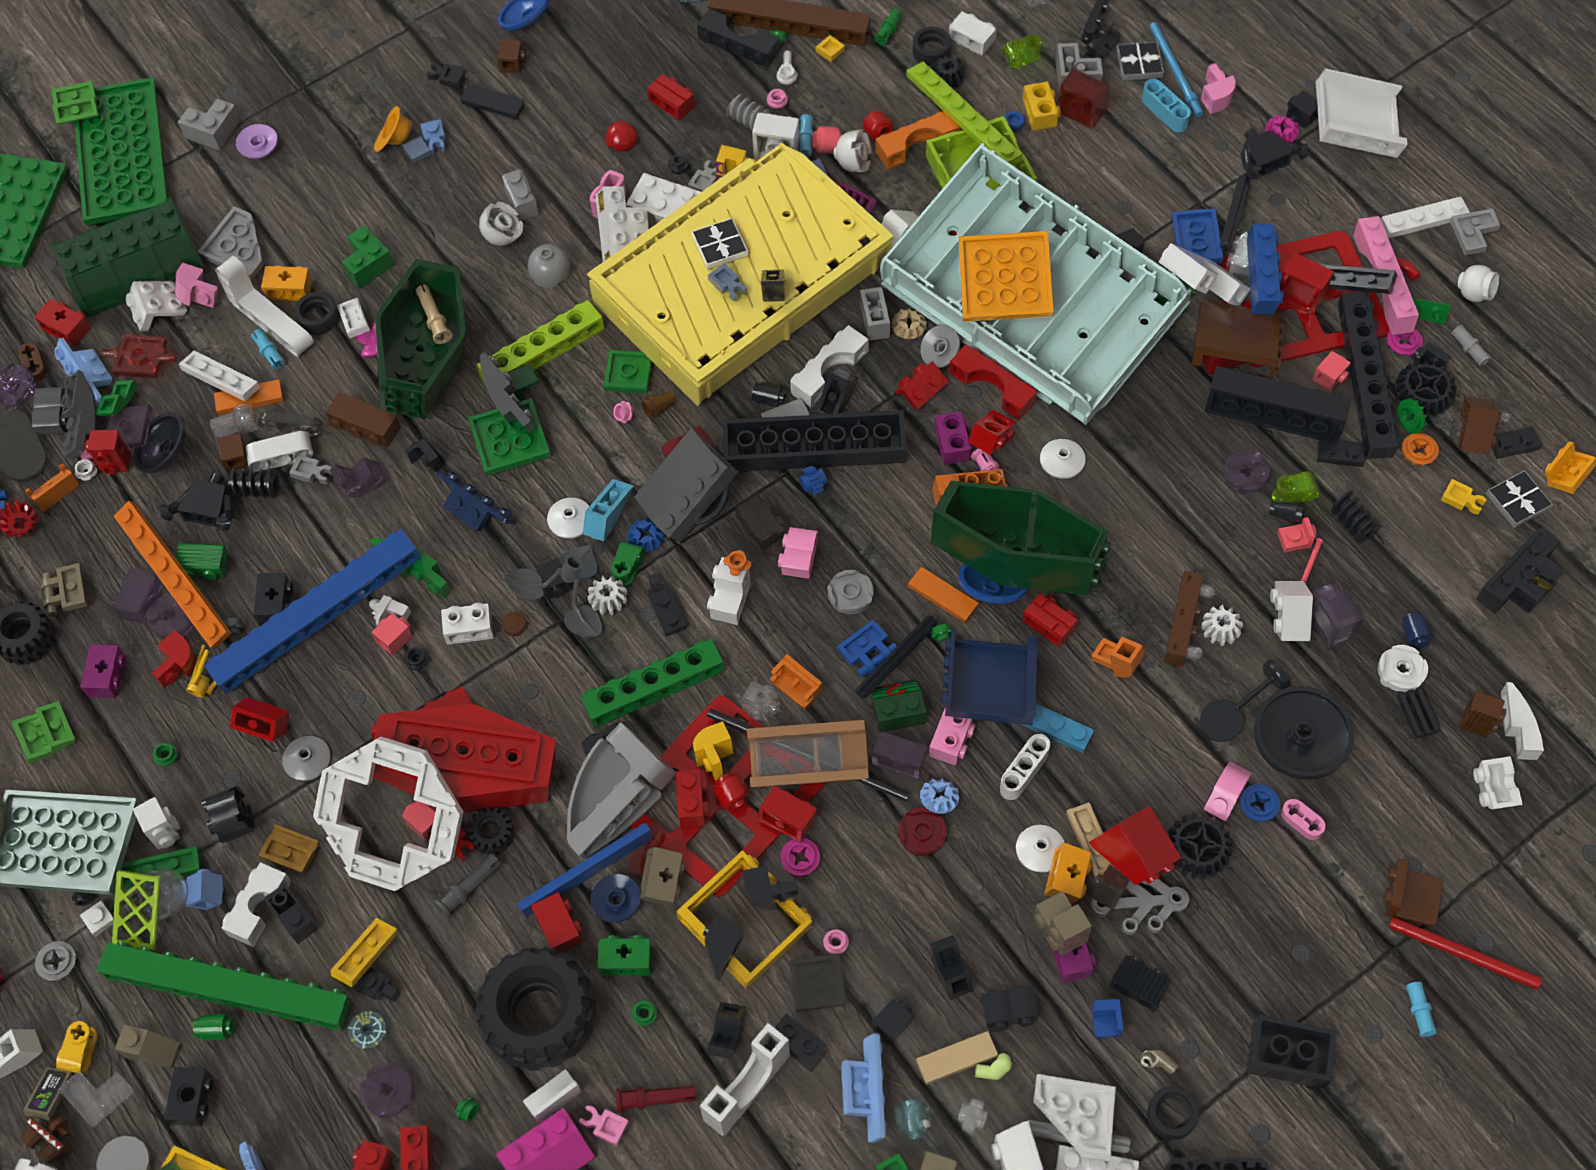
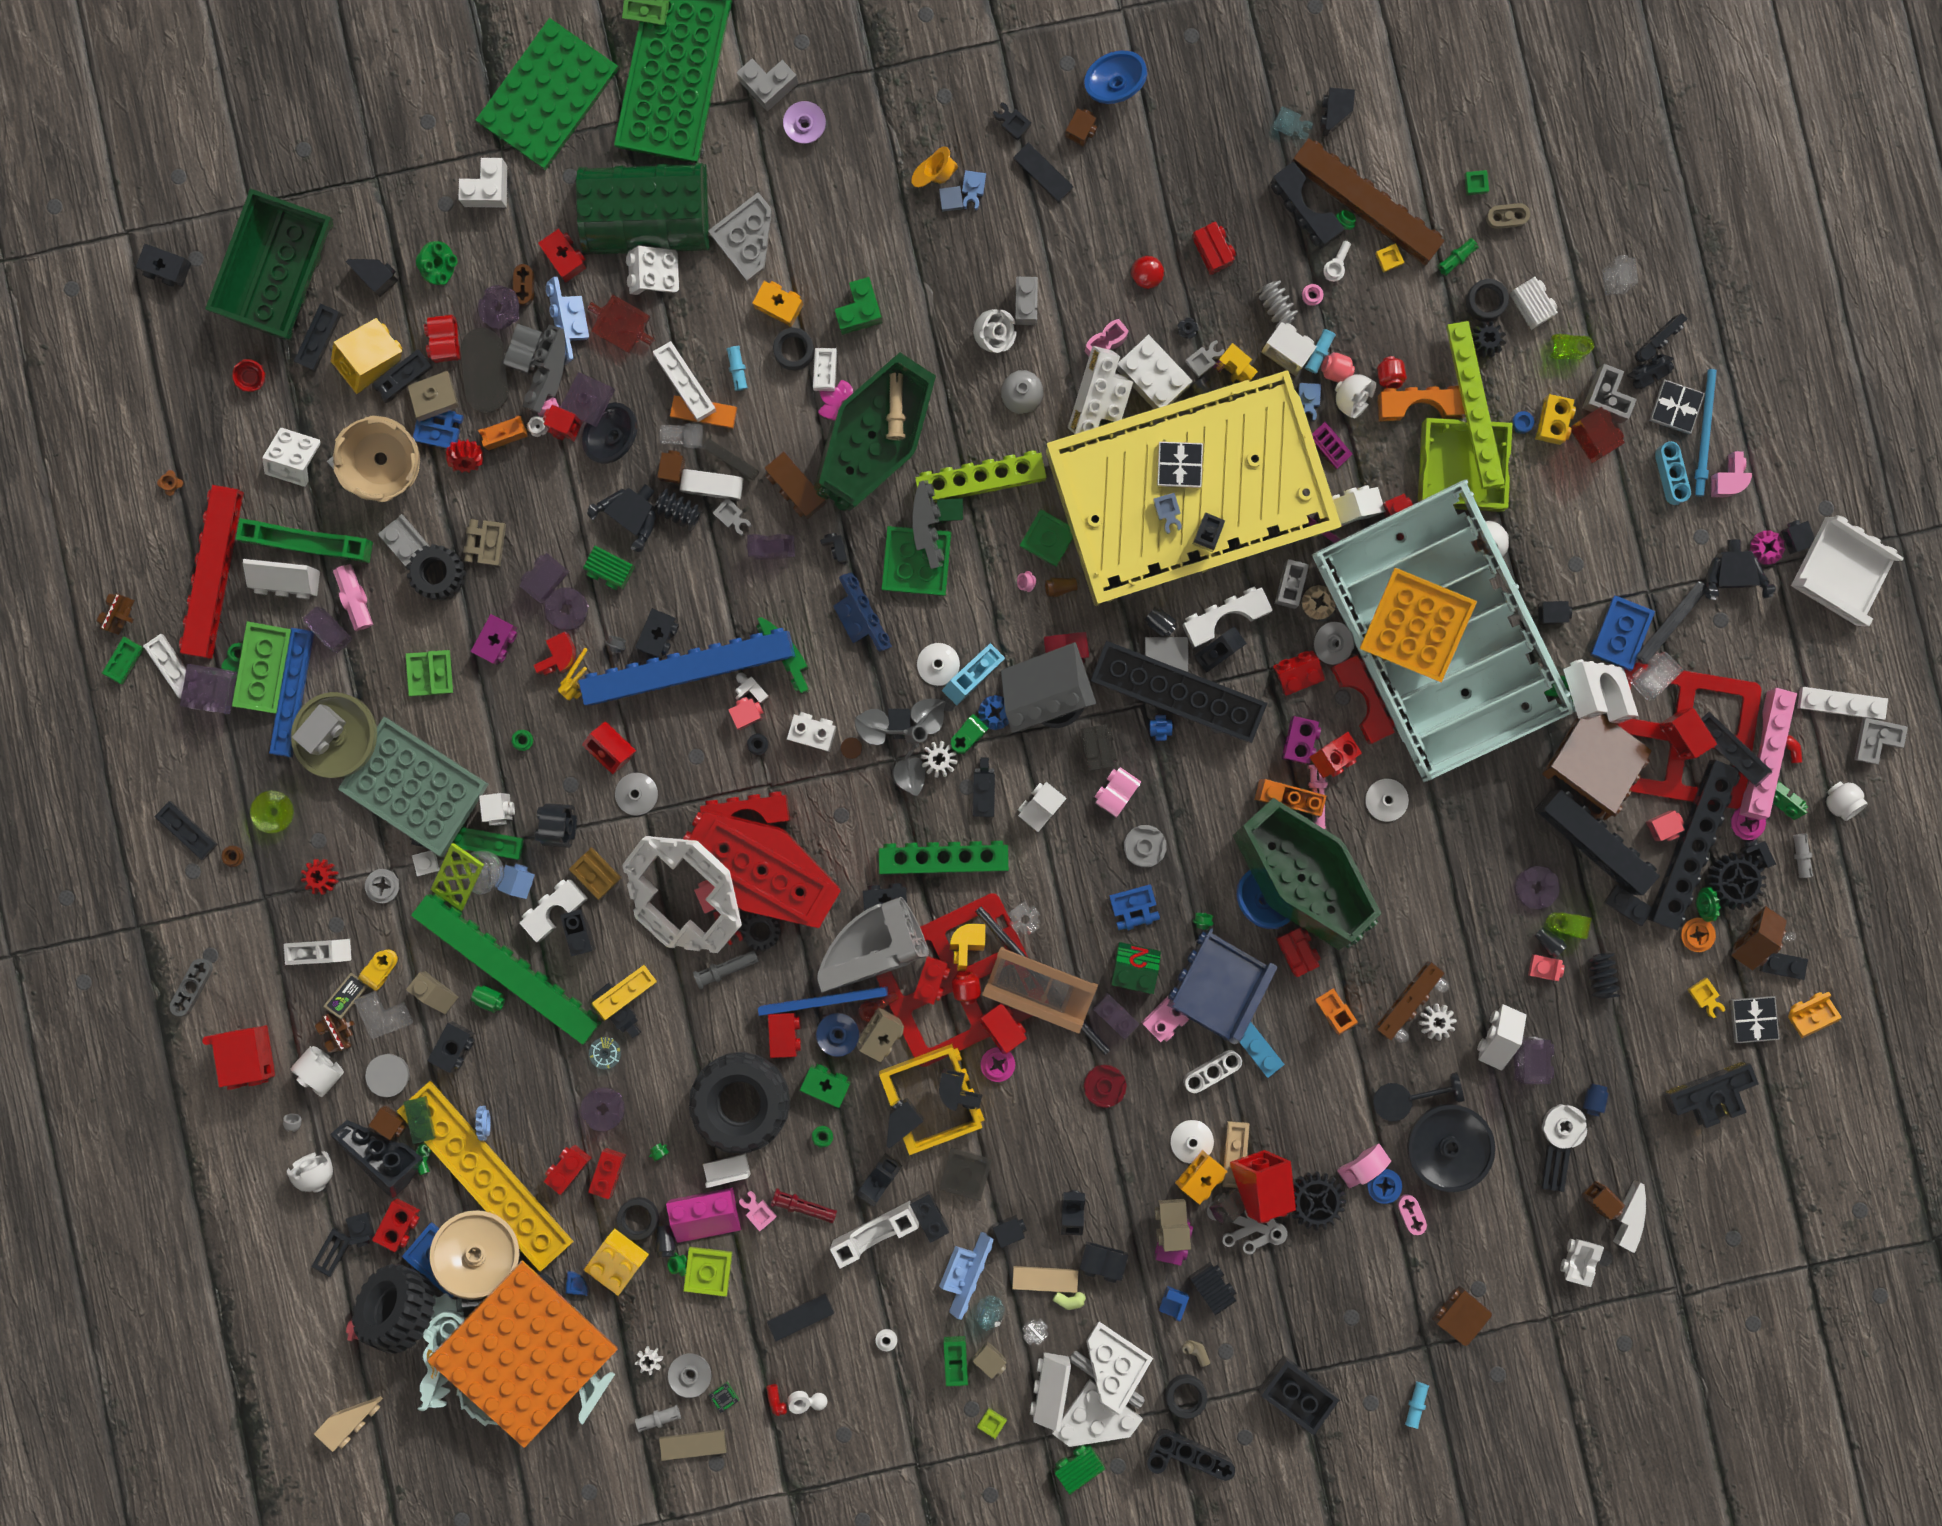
camera: 25 degrees right, 25 degrees up
green slope [96,380,138,417] -> none
orange plate [113,501,232,649] -> none
bright pink brick [175,263,218,308] -> none
white beam [215,255,314,357] -> none
orange plate [723,550,751,576] -> none
orange hinge [770,654,823,710] -> none
bright pink plate [823,929,849,955] -> none
black axle [855,615,937,699] -> none
orange tile [908,567,979,623] -> none
light blue gear [920,777,959,813] -> none
blue brick [1246,224,1283,315] -> none
coral piece [1301,538,1324,584] -> none
red piece [1388,916,1542,990] -> none

